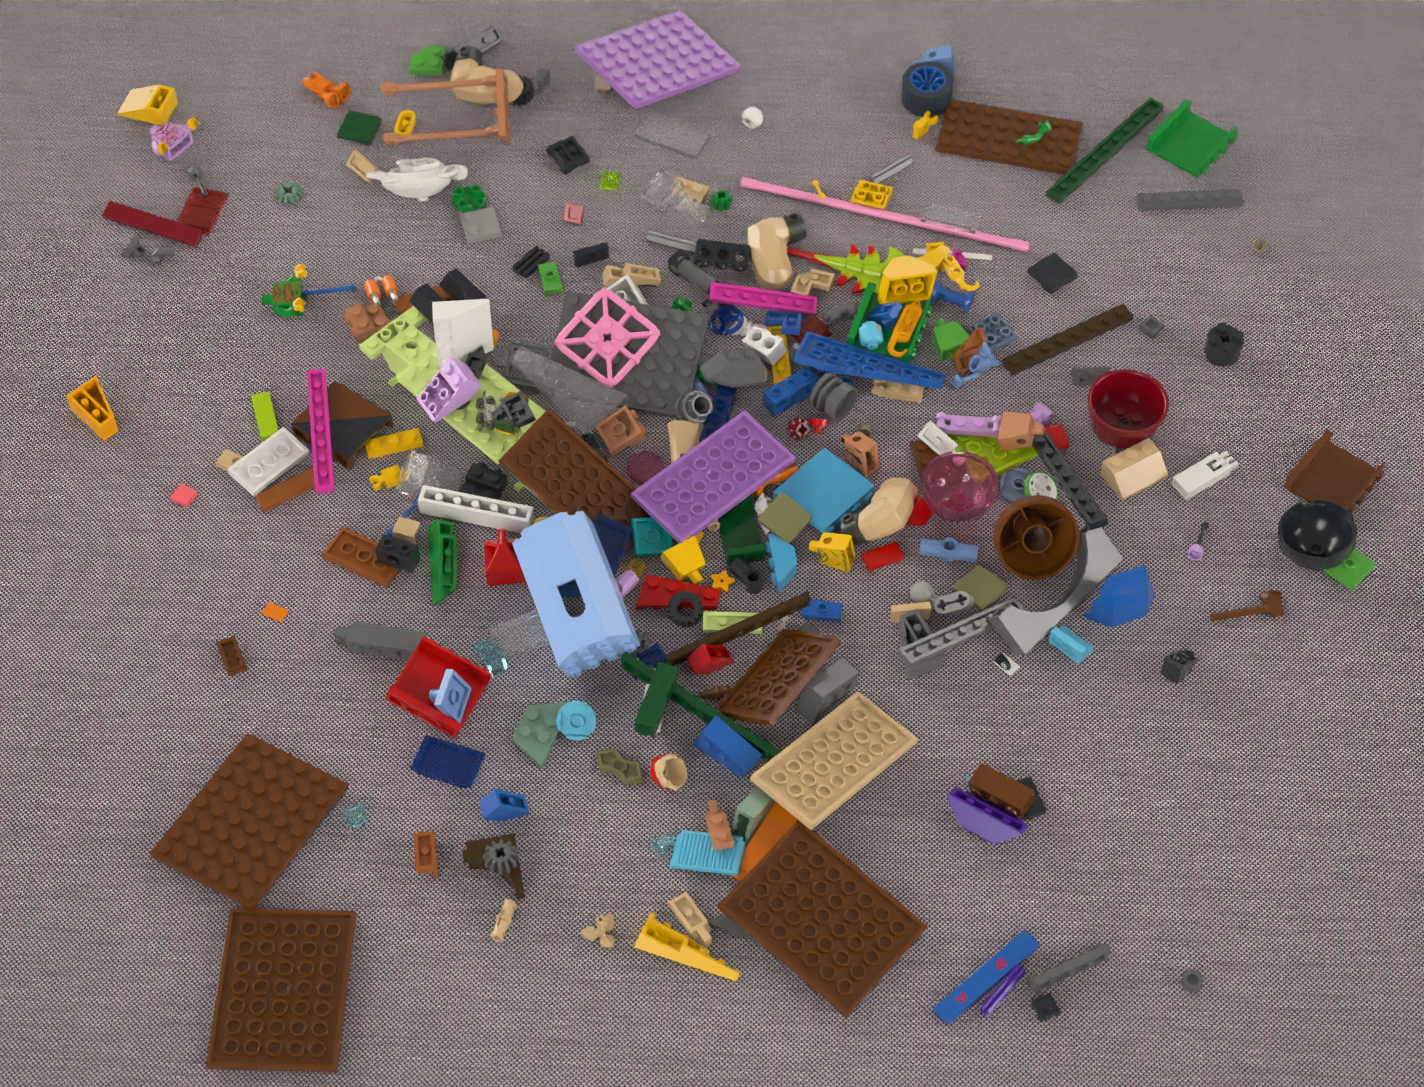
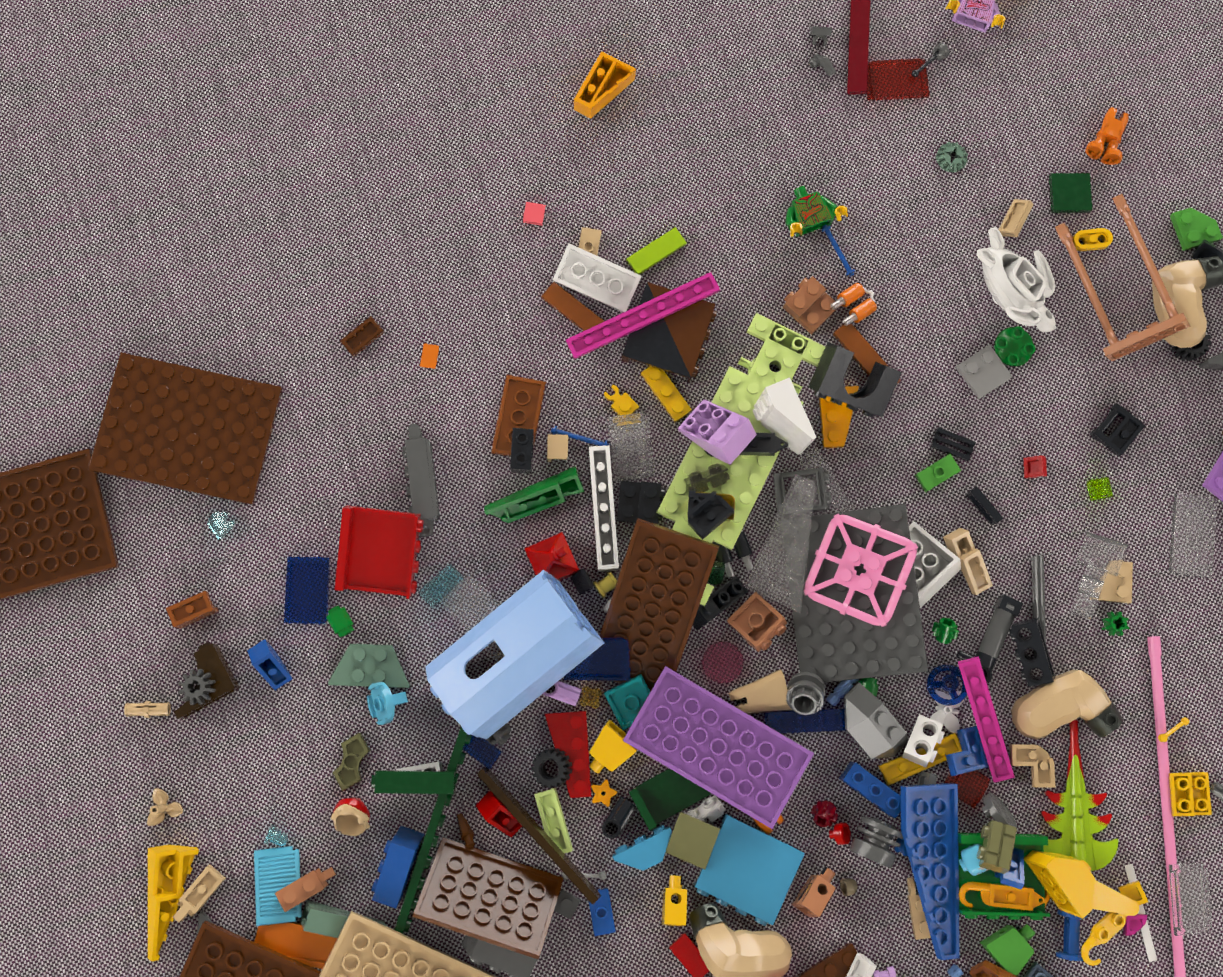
camera: 65 degrees right, 25 degrees up
medium blue tile [429,669,472,723] -> none
none -> green brick [326,605,354,638]
none -> olive brick [977,820,1017,874]

